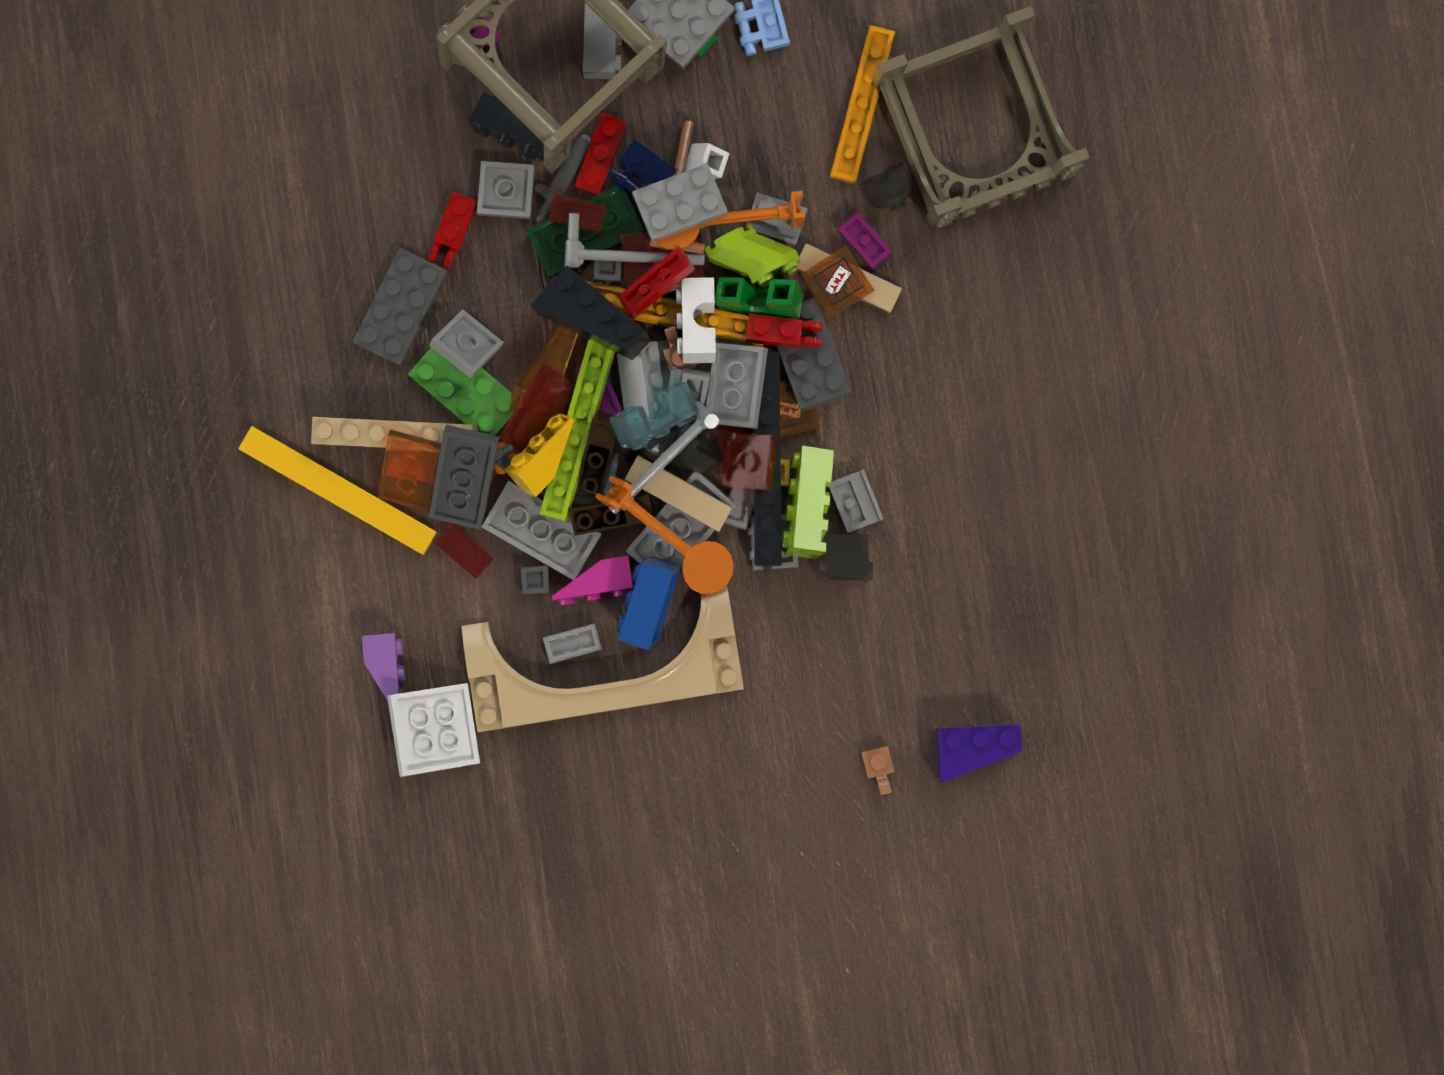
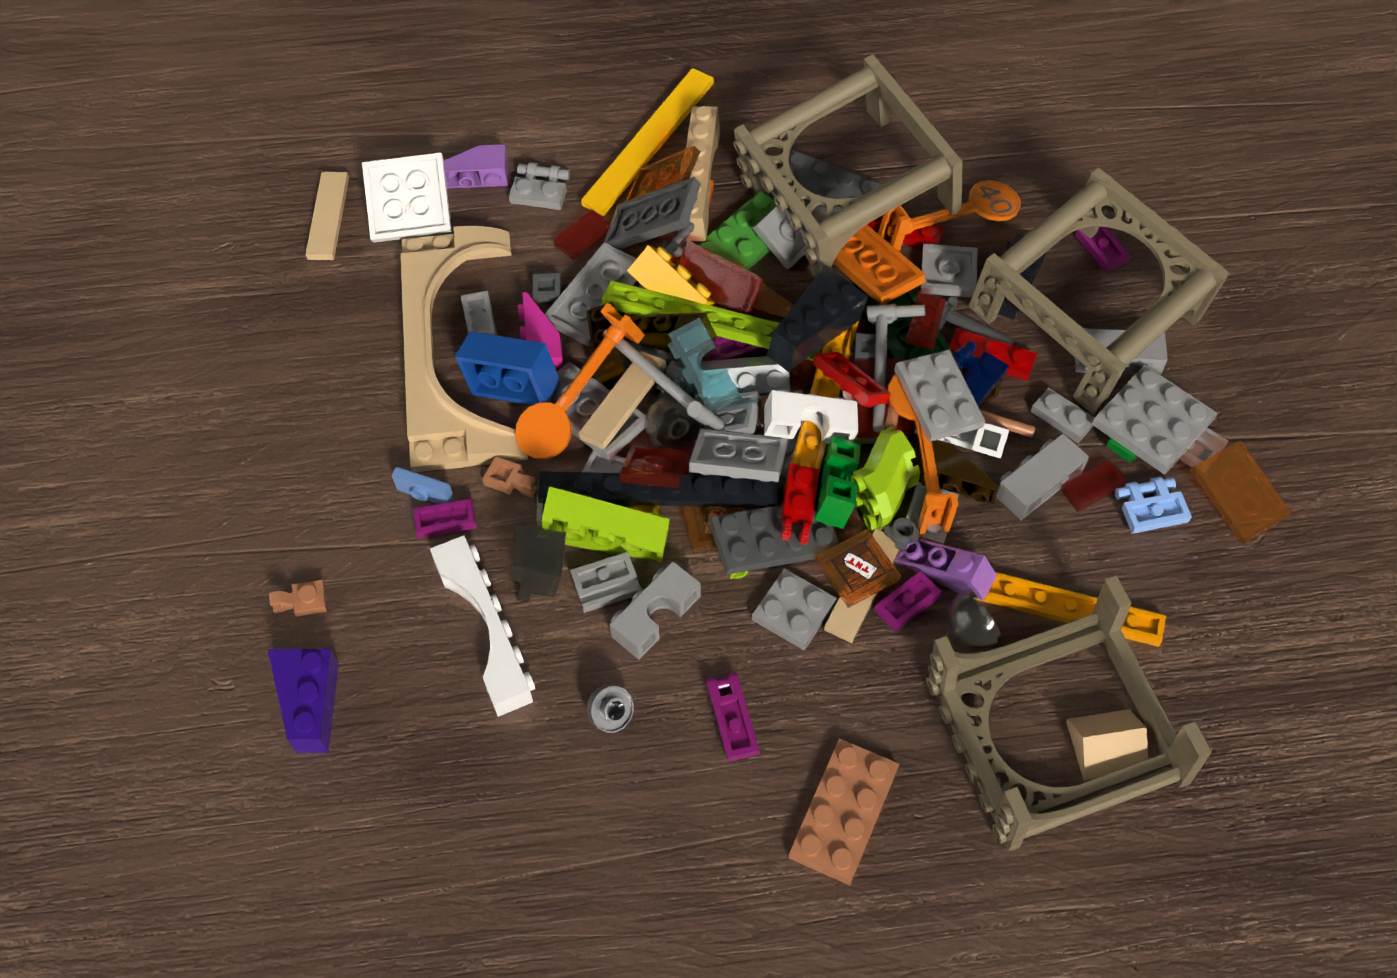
camera: 95 degrees right, 25 degrees down
none -> tan tile [305,172,349,260]
none -> medium blue plate [392,467,454,504]
none -> magenta plate [413,498,477,539]
none -> white arch [430,535,535,717]
none -> nougat plate [482,456,538,498]
none -> light grey plate [509,162,570,210]
none -> flat silver plate [587,684,634,733]
none -> light grey arch [610,562,701,660]
none -> magenta plate [705,671,759,762]
none -> dark tan arch [733,54,962,280]
none -> light grey plate [752,569,837,651]
none -> nougat plate [788,738,900,885]
none -> orange plate [833,225,925,305]
none -> orange piece [878,180,1021,252]
none -> dark grey plate [884,517,919,550]
none -> medium lavender slope [895,539,997,600]
none -> dark brown slope [912,440,999,504]
none -> light grey brick [996,434,1089,520]
none -> light grey plate [1031,388,1095,443]
none -> clear red tile [1060,460,1128,512]
none -> tan slope [1066,709,1148,782]

